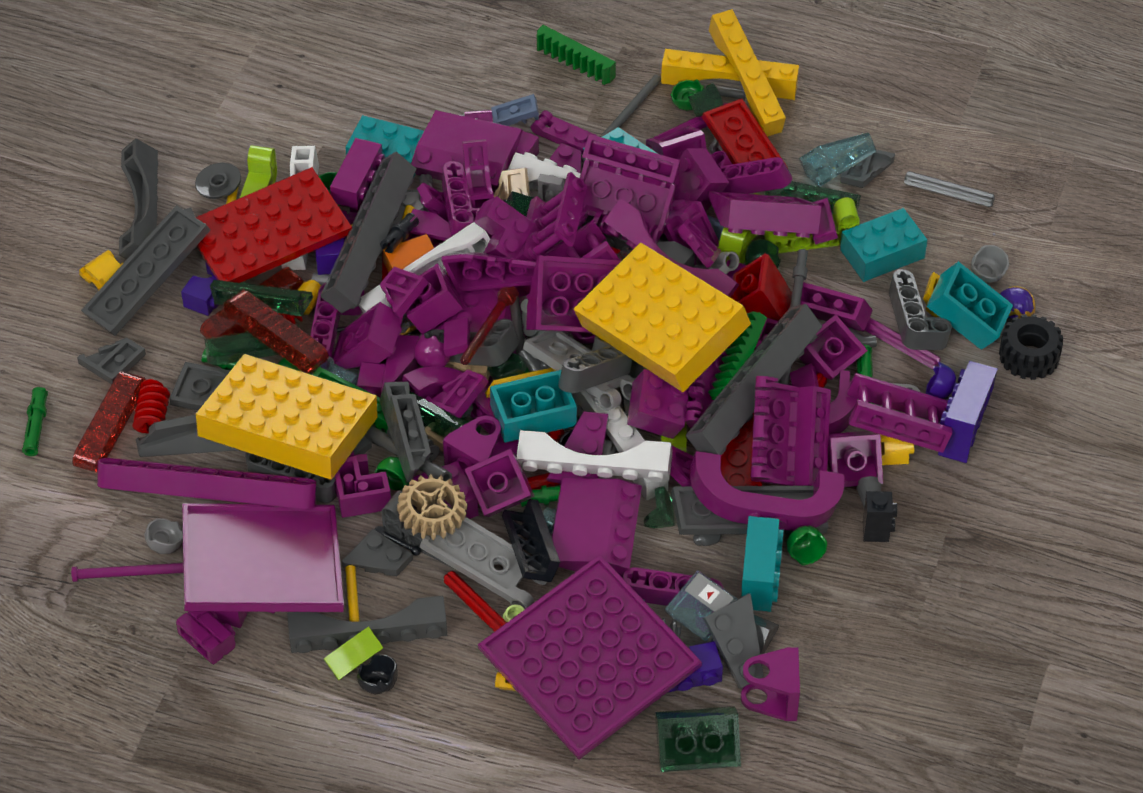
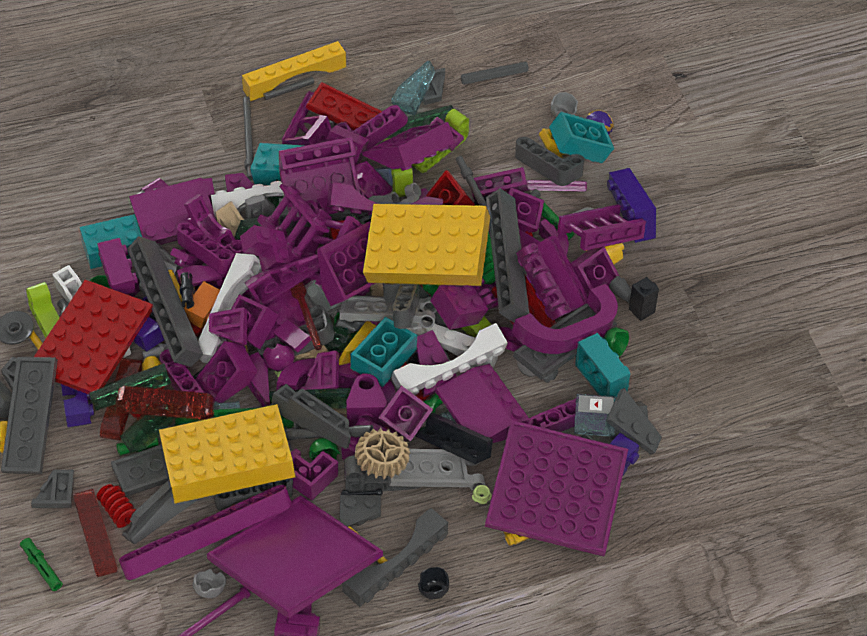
camera: 40 degrees left, 0 degrees up
lime slope [323,626,383,681] -> none
magenta brick [357,362,386,398] -> none
red axle [443,571,507,632] -> none
sand blue plate [491,94,539,126] -> none
magenta plate [530,110,597,155] -> none
green gear [536,25,616,85] -> none
clear green tile [644,486,675,528] -> none
clear green slope [655,706,741,772] -> none
green hair [671,79,705,111] -> none
magenta wing [677,218,721,269] -> none
clear green tile [688,83,723,117] -> none
yellow arch [709,9,786,137] -> none
magenta hose [741,647,800,721] -> none
clear green hair [745,239,781,269] -> none
teal brick [840,208,927,282] -> none
dark purple hair [926,362,956,399] -> none
black tyre [999,314,1063,380] -> none

